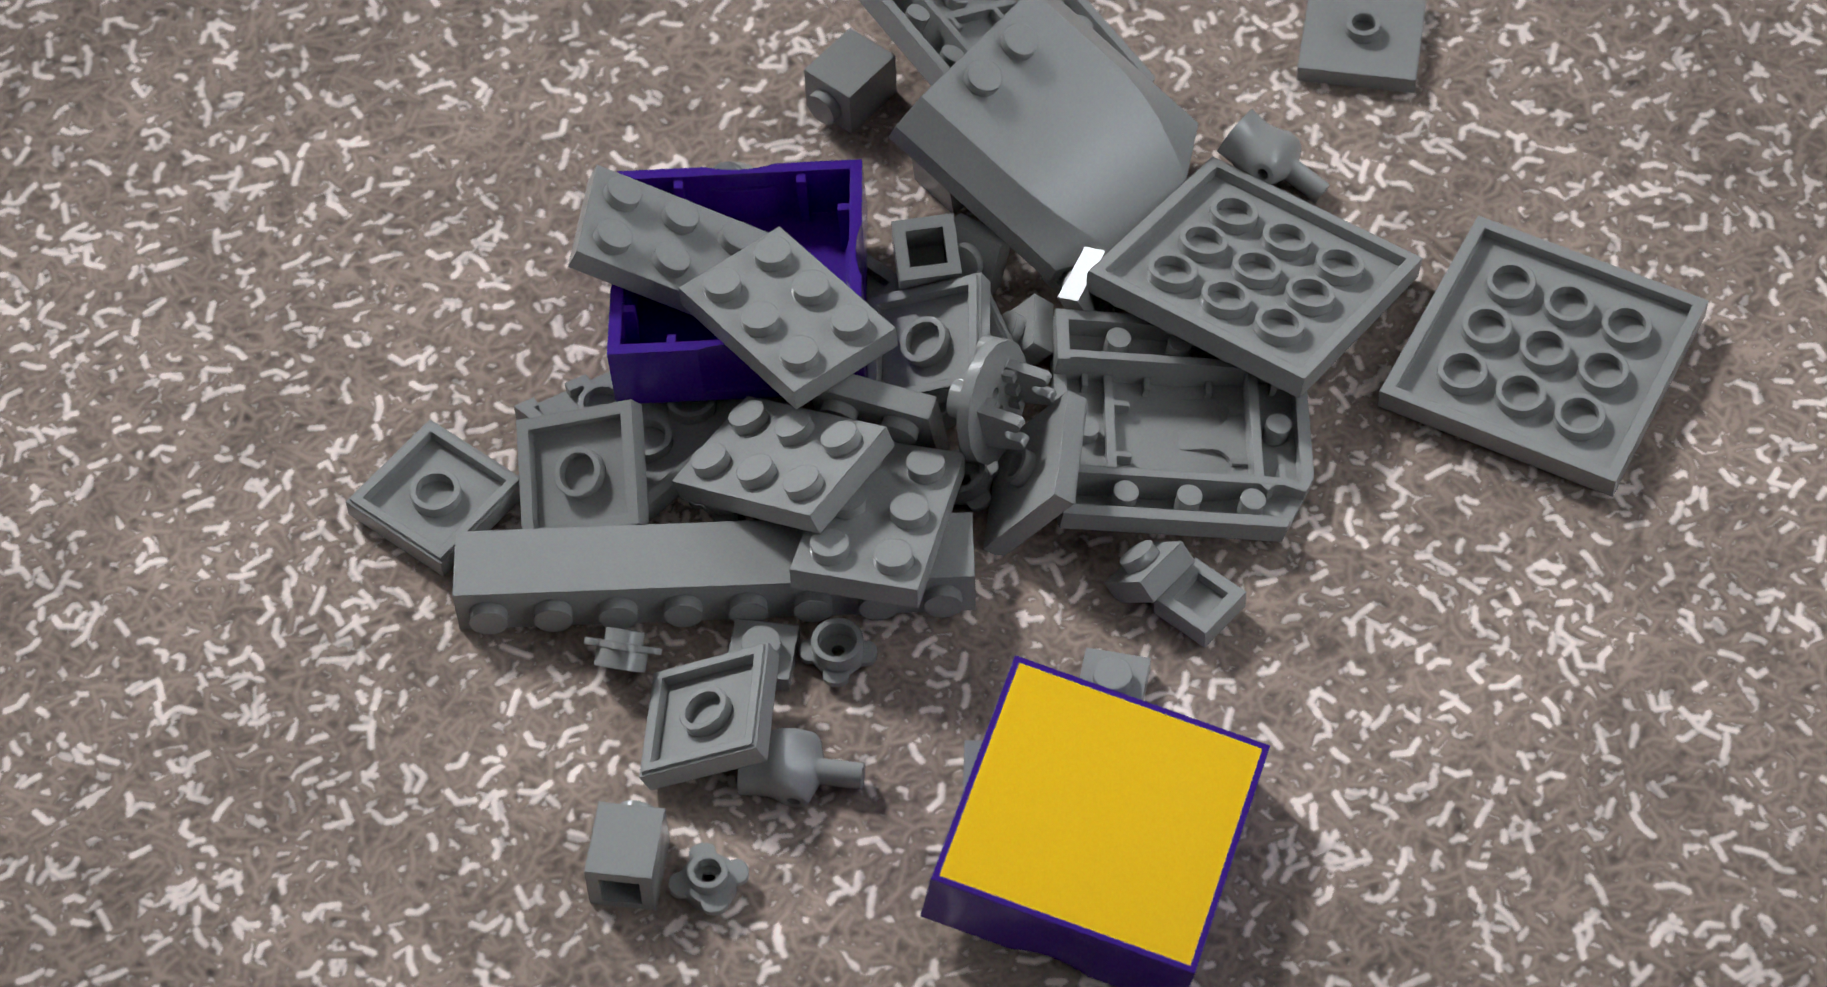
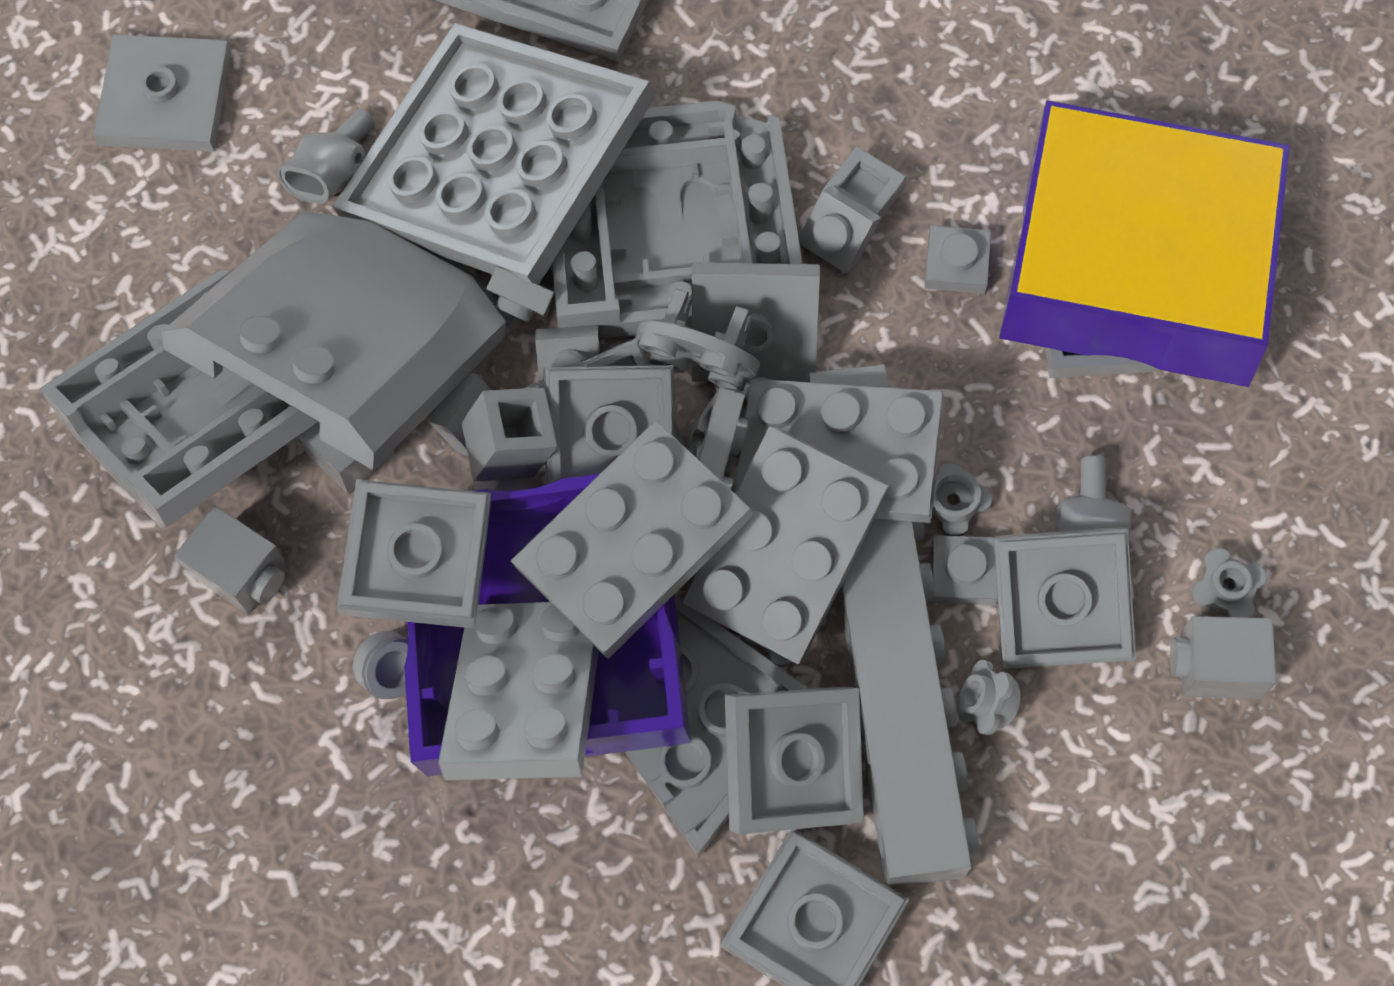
camera: 95 degrees left, 15 degrees up
none -> light grey plate [337,479,492,628]

